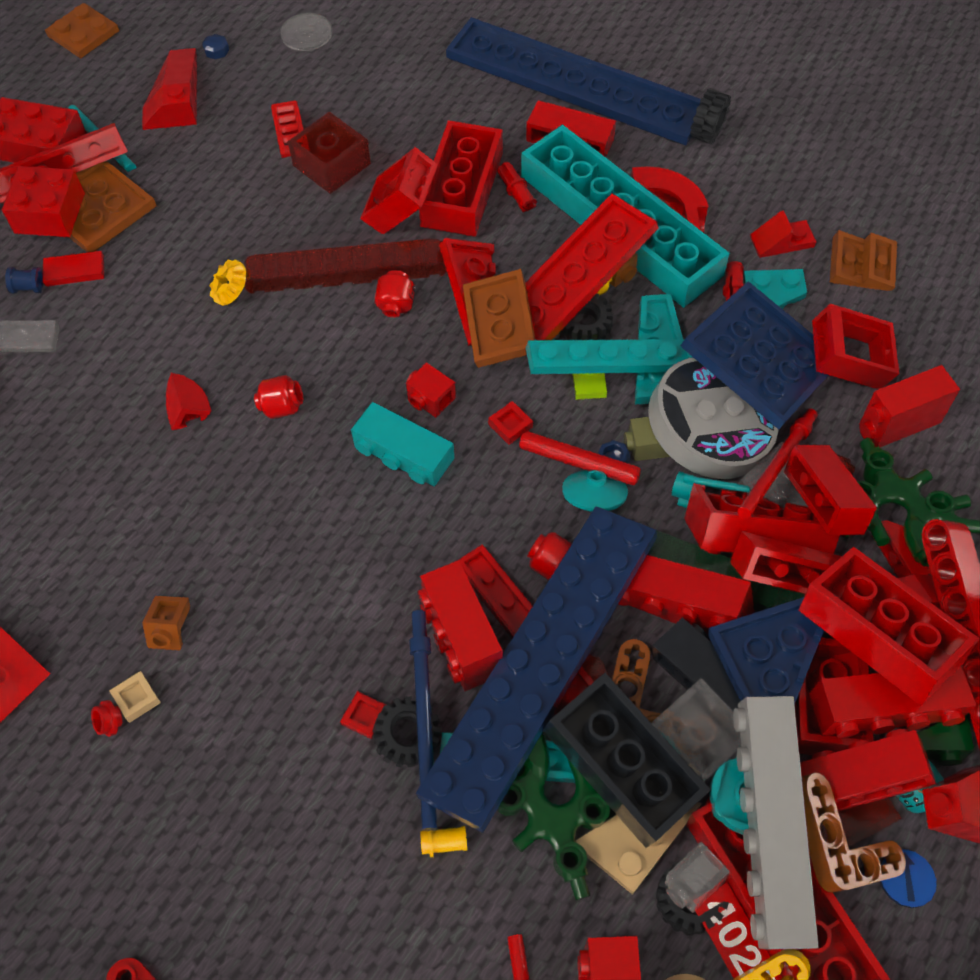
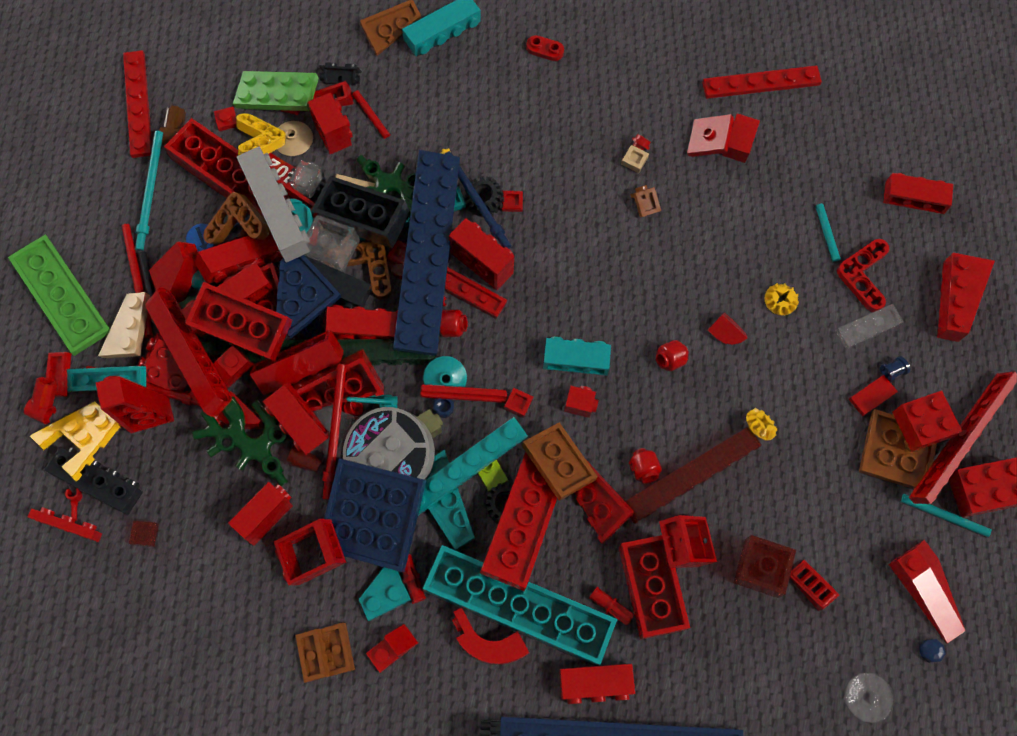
camera: 150 degrees right, 10 degrees up
none -> yellow gear [764,283,799,315]

